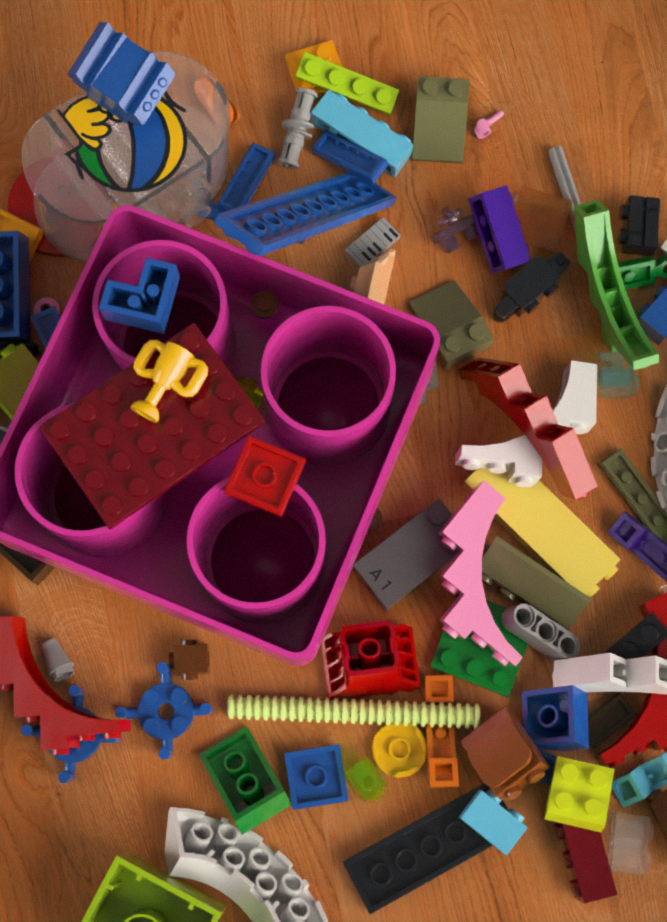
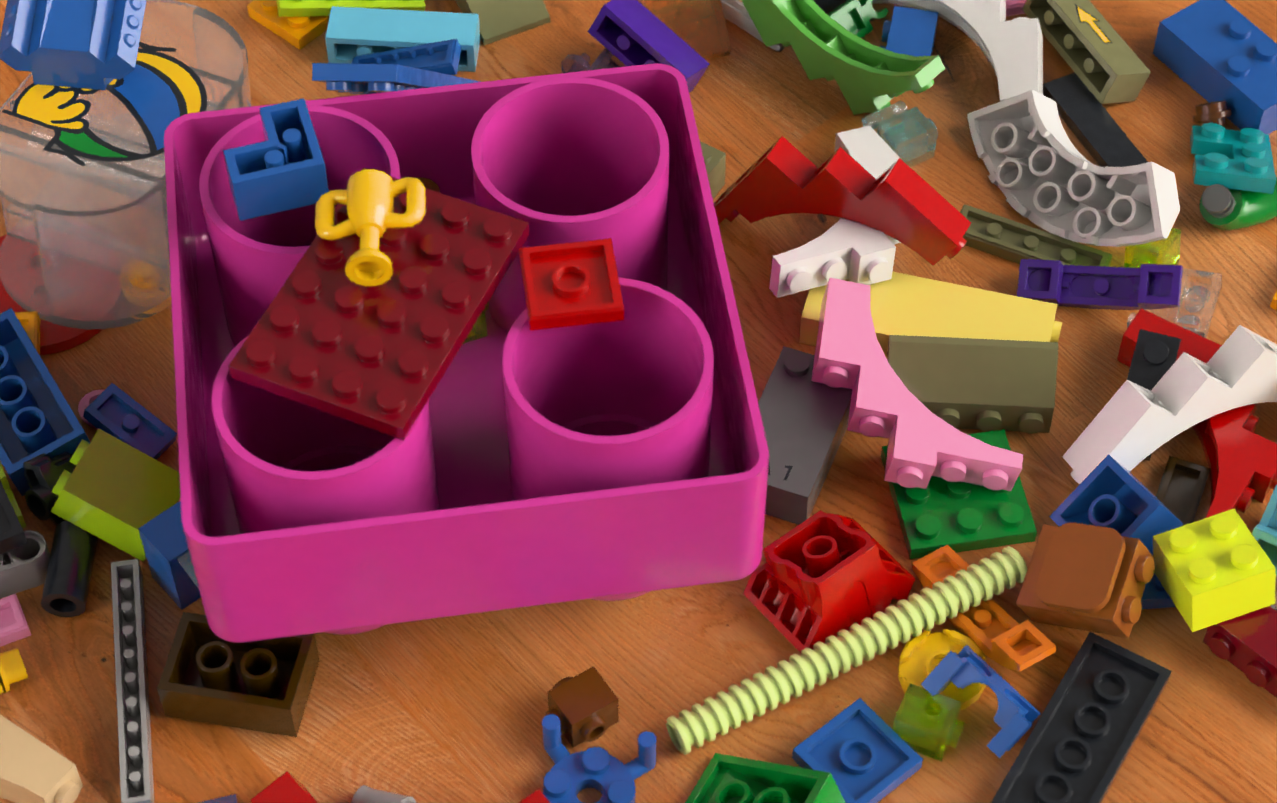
camera: 30 degrees left, 25 degrees down
light grey piece [277,87,318,169] -> none
medium azure brick [459,789,528,855] -> none
black hinge [493,252,571,323] -> none
light grey beam [501,603,580,660] -> none
none -> blue piece [921,645,1041,758]

